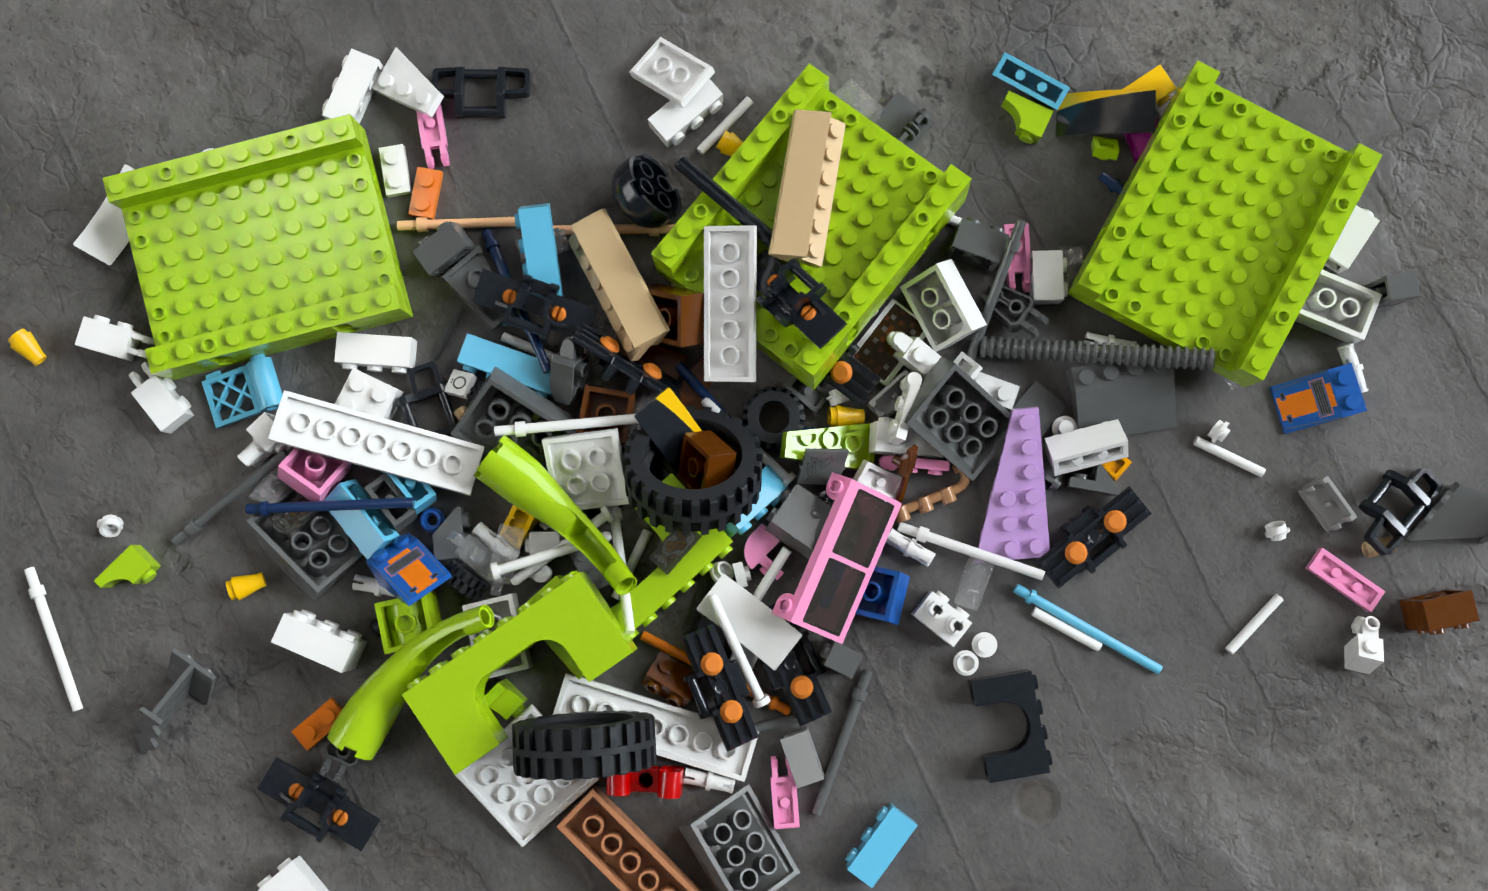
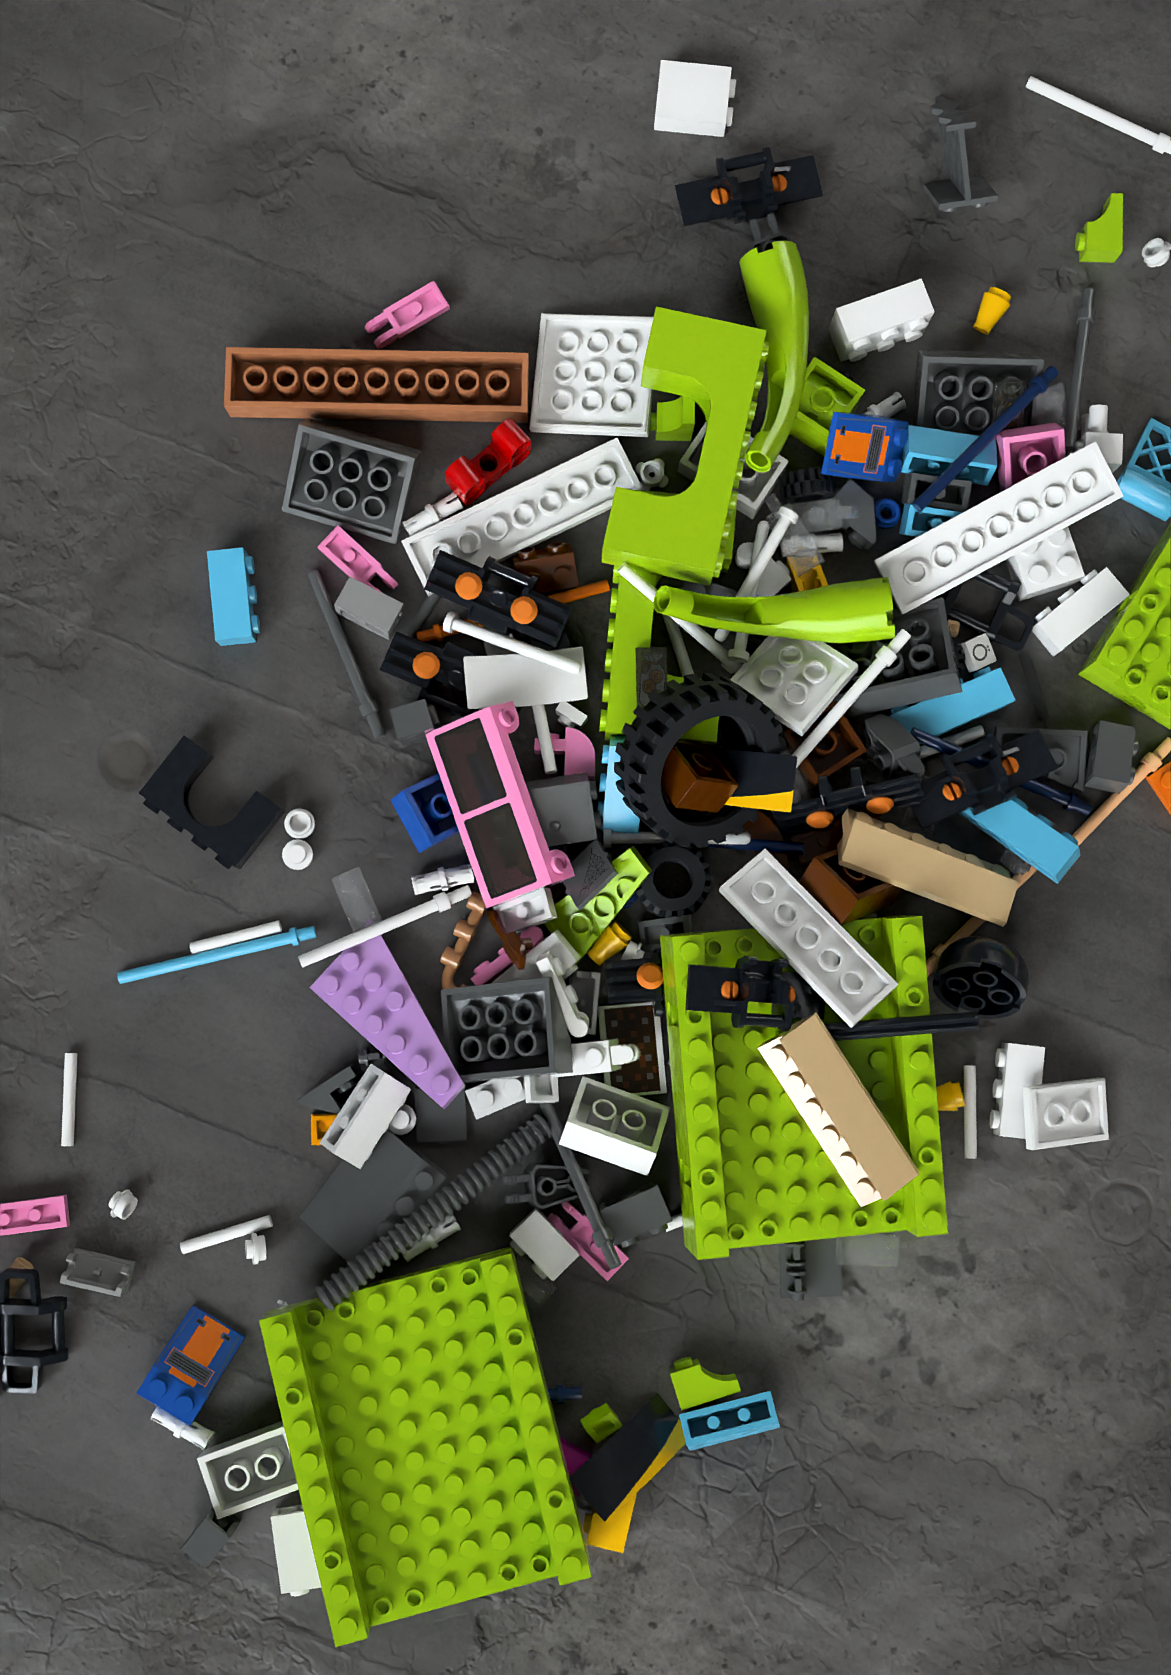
camera: 135 degrees right, 0 degrees up
orange plate [291,698,342,751] -> none
black tyre [512,710,657,780] -> none
white plate [710,561,734,582] -> none
white brick [911,590,972,647] -> none
black piece [1036,486,1152,589] -> none
none -> white plate [635,459,668,491]

